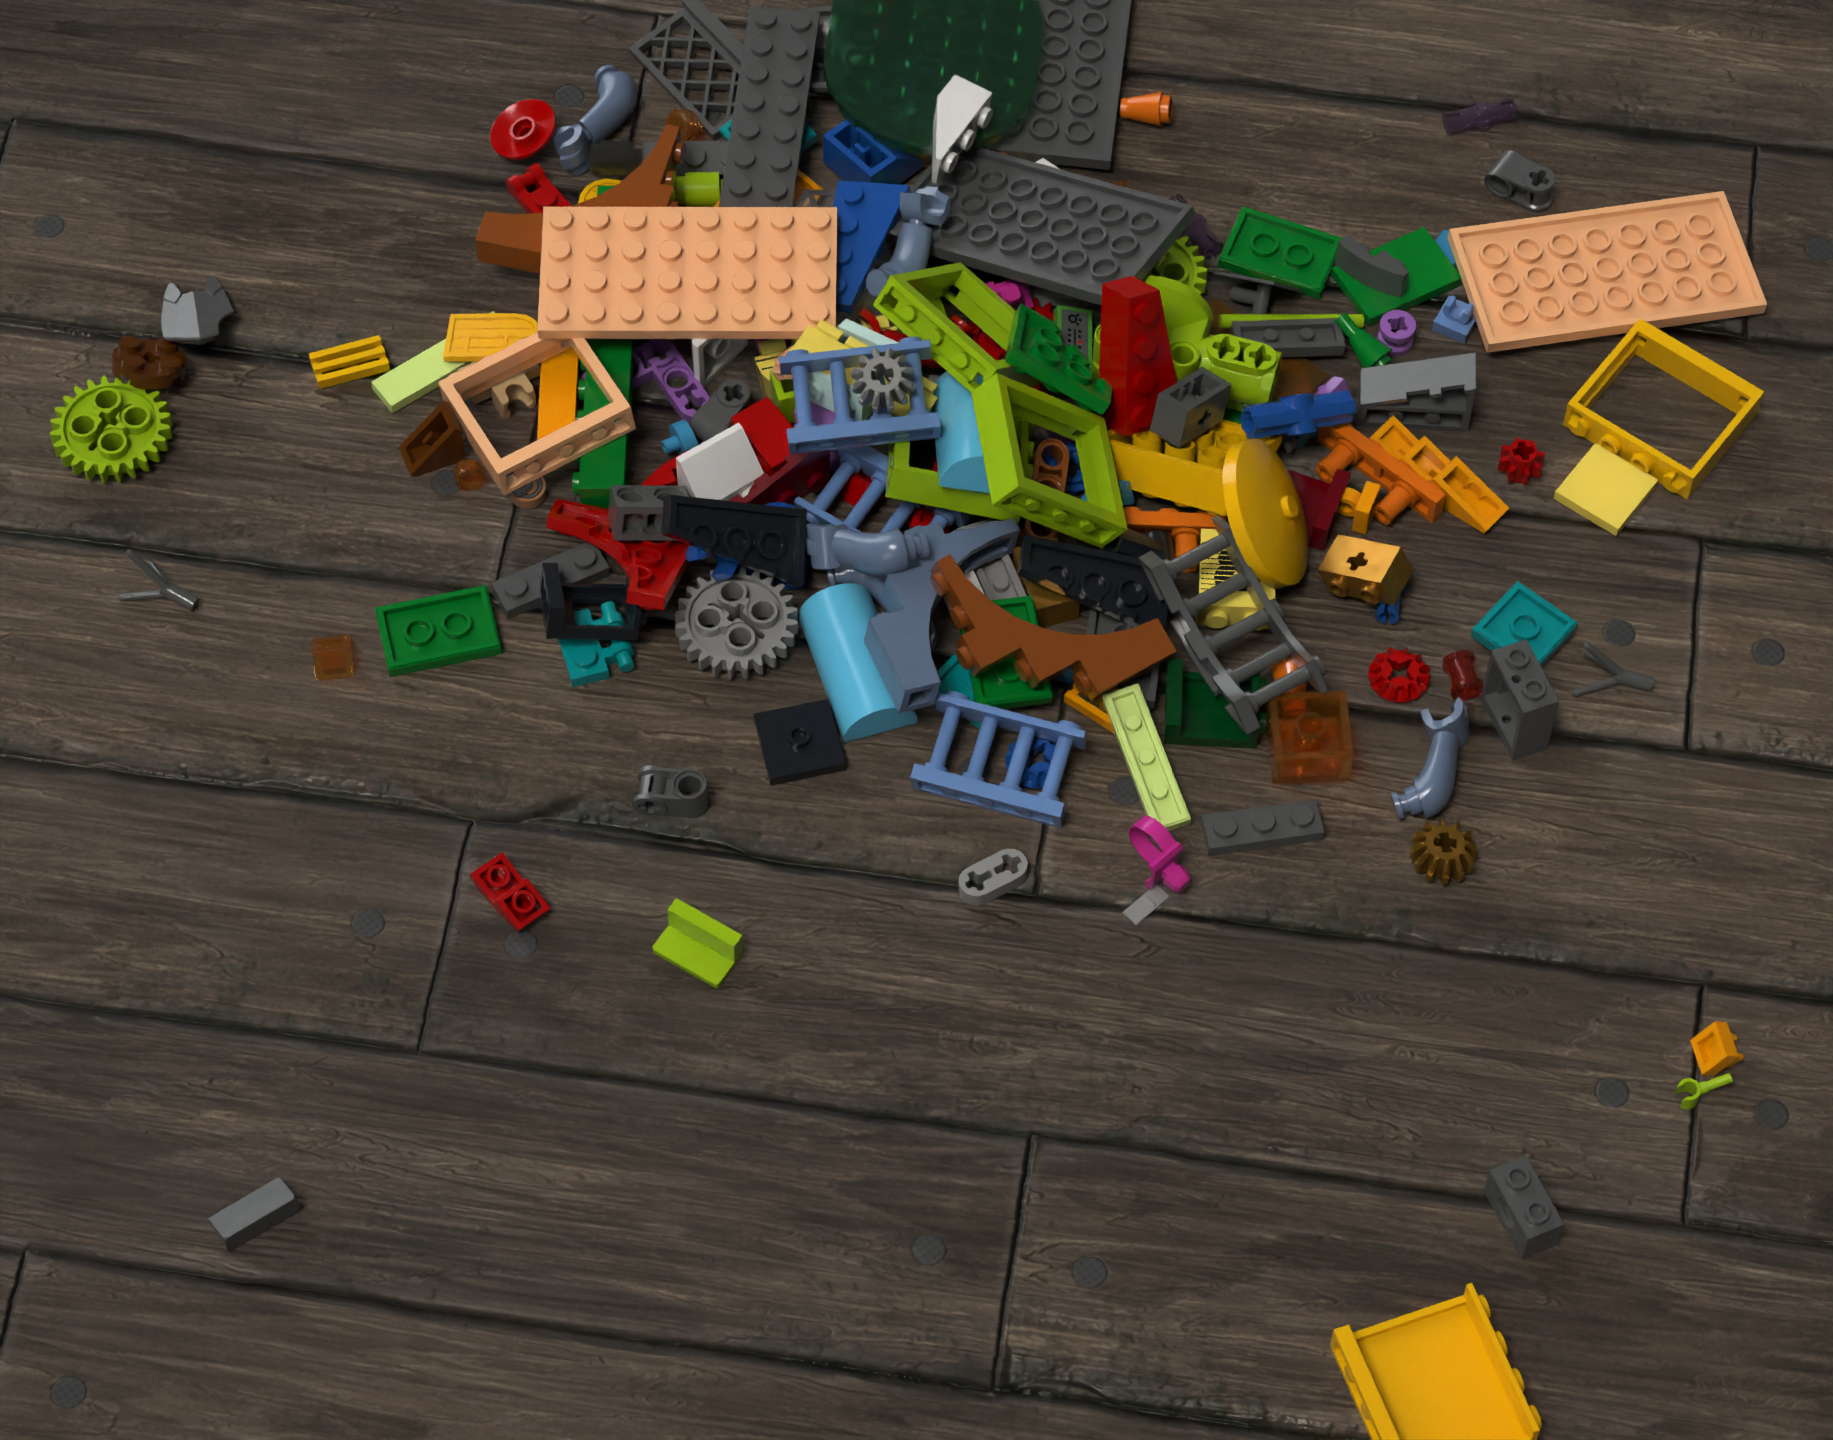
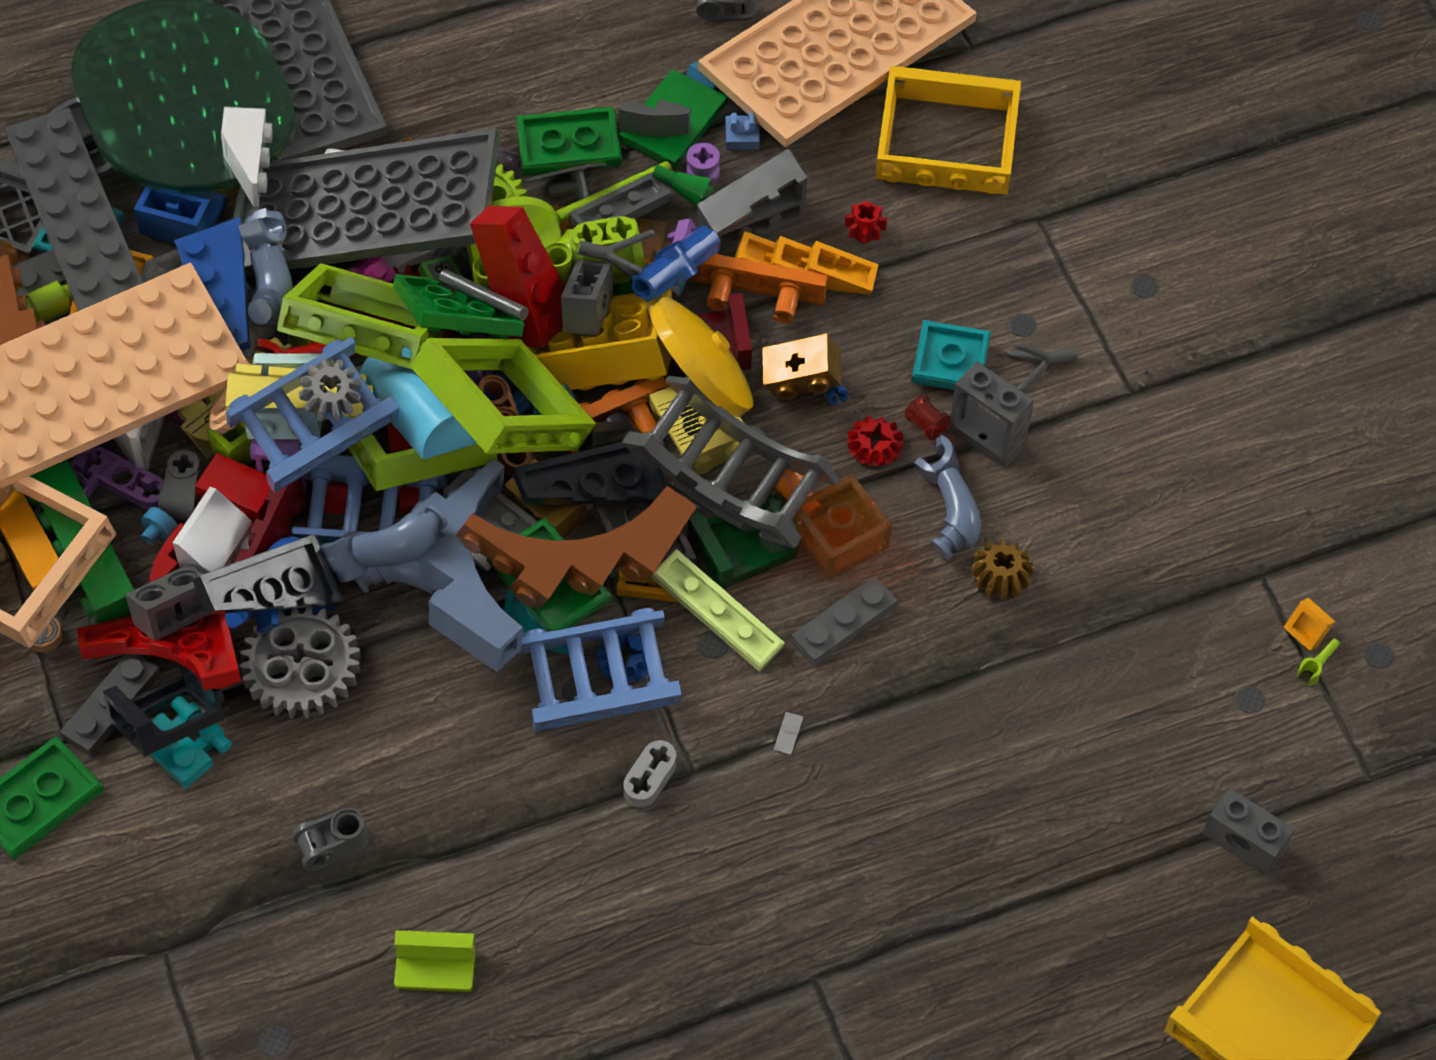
camera: 30 degrees left, 0 degrees up
red slope [470,852,551,932] -> none
black plate [753,699,846,785] -> none
medium azure brick [799,583,917,743] -> none
orange cone [1120,91,1173,127] -> none
dark pink piece [1128,816,1191,893] -> none
light orange tile [1339,481,1381,535] -> none
light yellow tile [1553,443,1658,536] -> none
none -> dark grey bar [439,269,528,320]
none -> dark grey plant [577,230,655,279]

